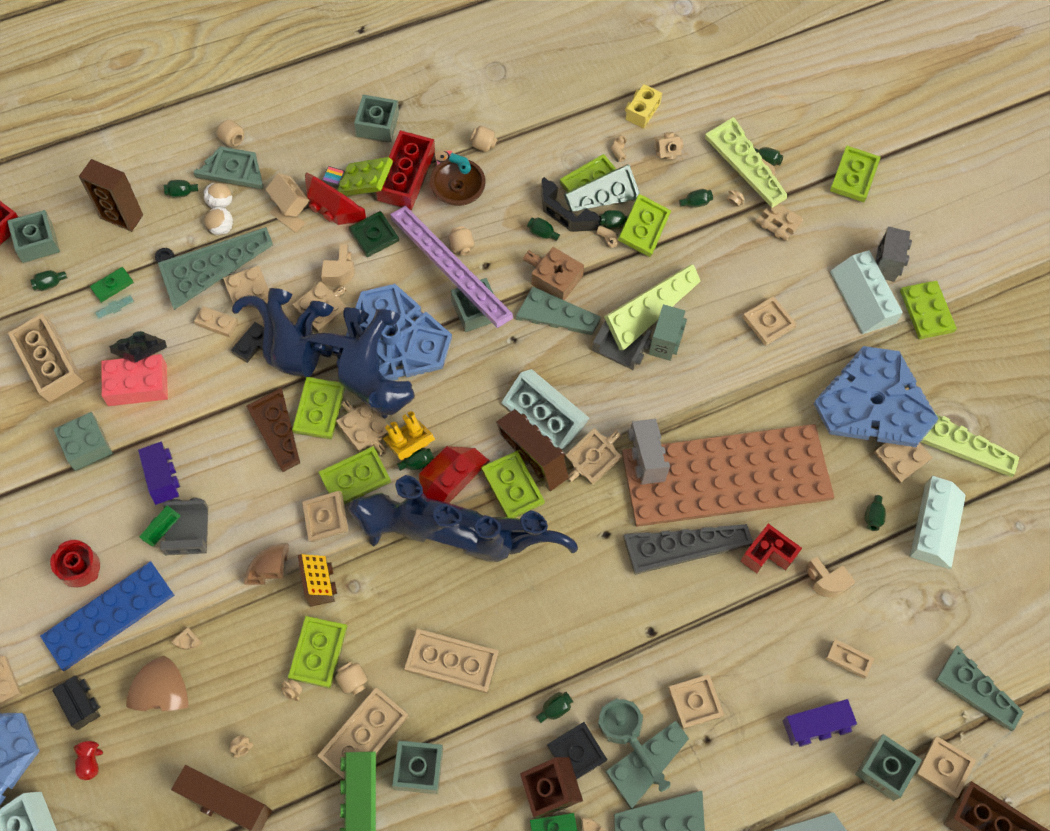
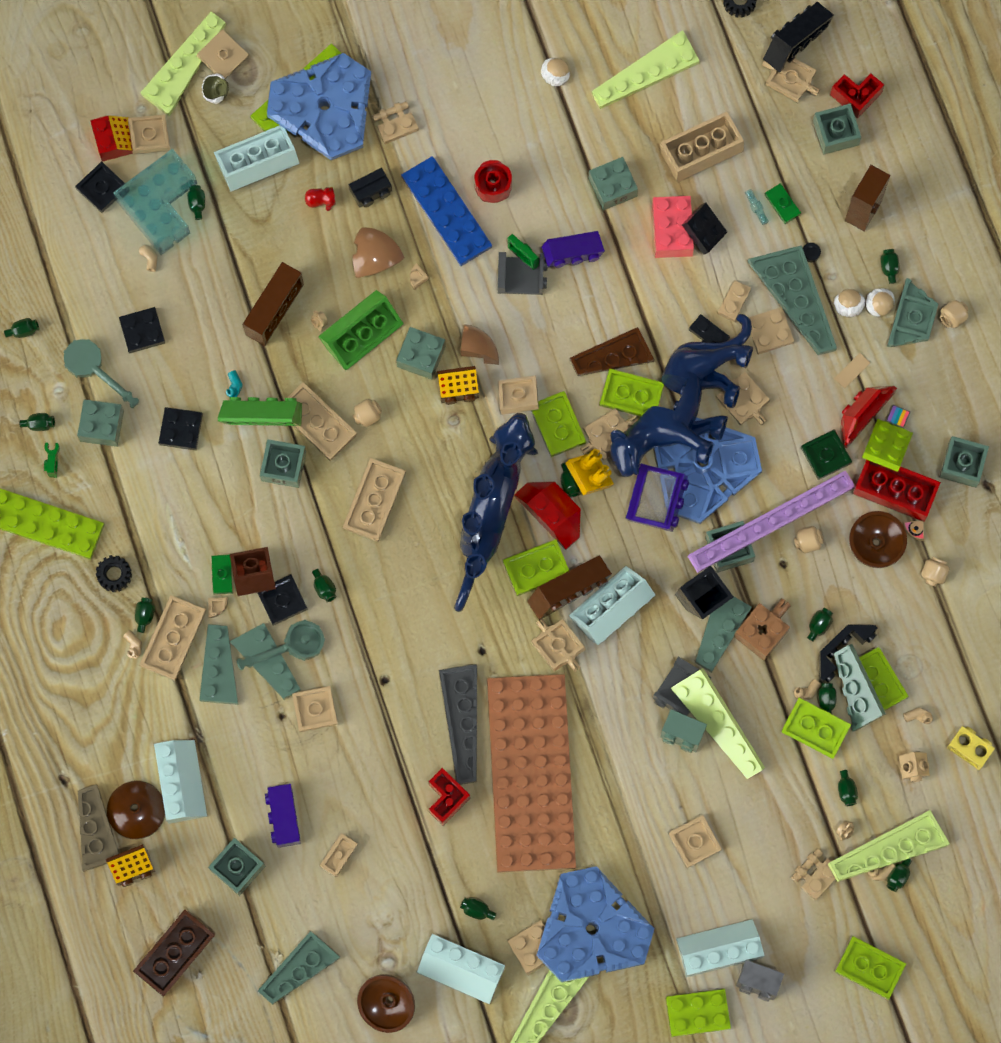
camera: 100 degrees right, 10 degrees up
dark green plant [30,270,67,291] -> none
tan brick [266,173,309,217] -> none
tan plate [281,679,303,701] -> none
lime plate [288,616,347,689] -> none
tan brick [321,244,355,286] -> none
teal arm [449,153,471,174] -> none
light grey wedge [628,418,670,485] -> none
tan brick [806,557,856,597] -> none
tan plate [915,736,976,799] -> none
none -> bright green slope [318,290,404,370]
none -> reddish brown dish [357,974,415,1033]
none -> sand green brick [396,327,446,380]
none -> window [626,463,689,532]
none -> black slope [675,566,734,620]

